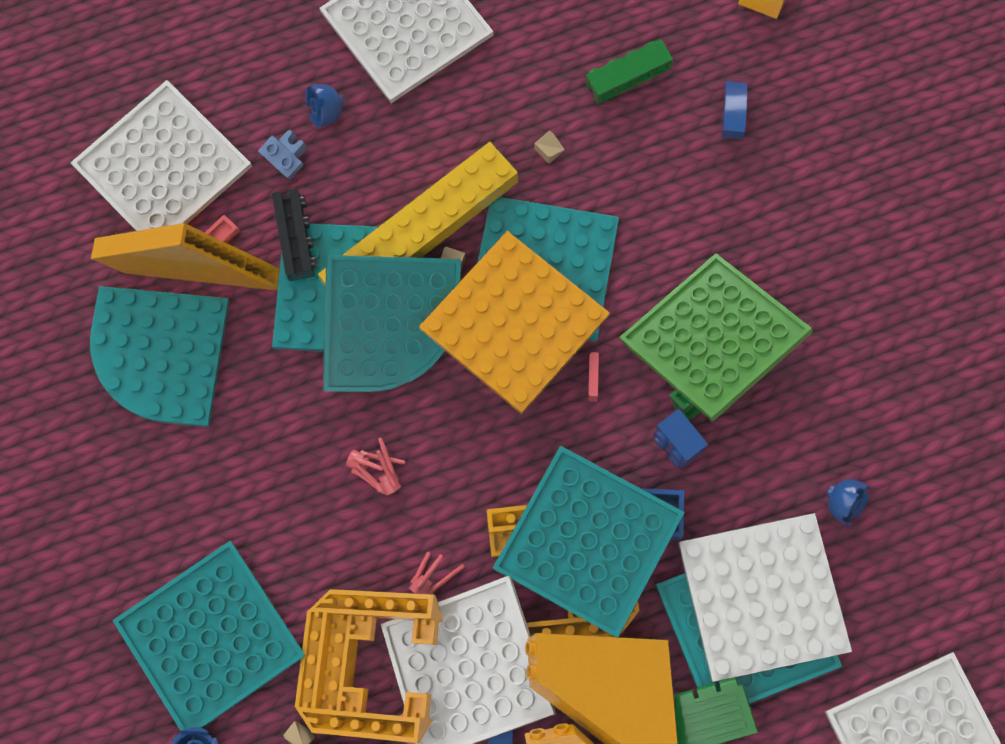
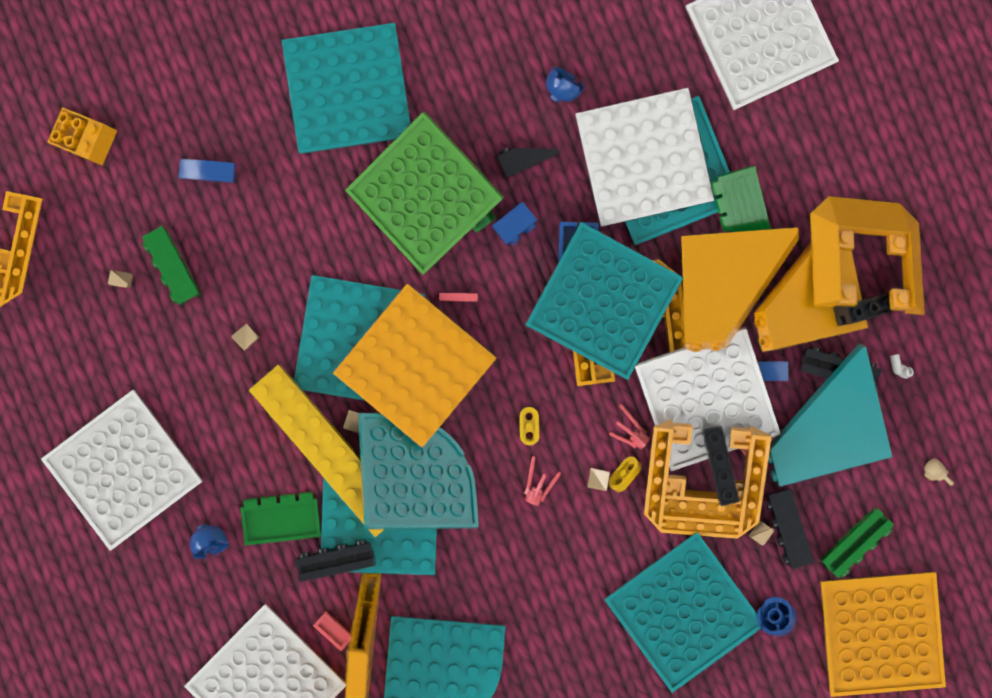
camera: 90 degrees left, 15 degrees up
medium blue plate [258,130,307,180] -> none
coral plant [357,437,401,495] -> none
none -> tan slope [108,270,133,288]
none -> green hinge [241,491,321,546]
none -> teal plate [281,23,411,154]
none -> black slope [497,147,559,179]
none -> yellow plate [519,407,539,445]
none -> tan slope [587,468,610,491]
none -> yellow plate [609,457,641,492]
none -> black brick [701,425,740,506]

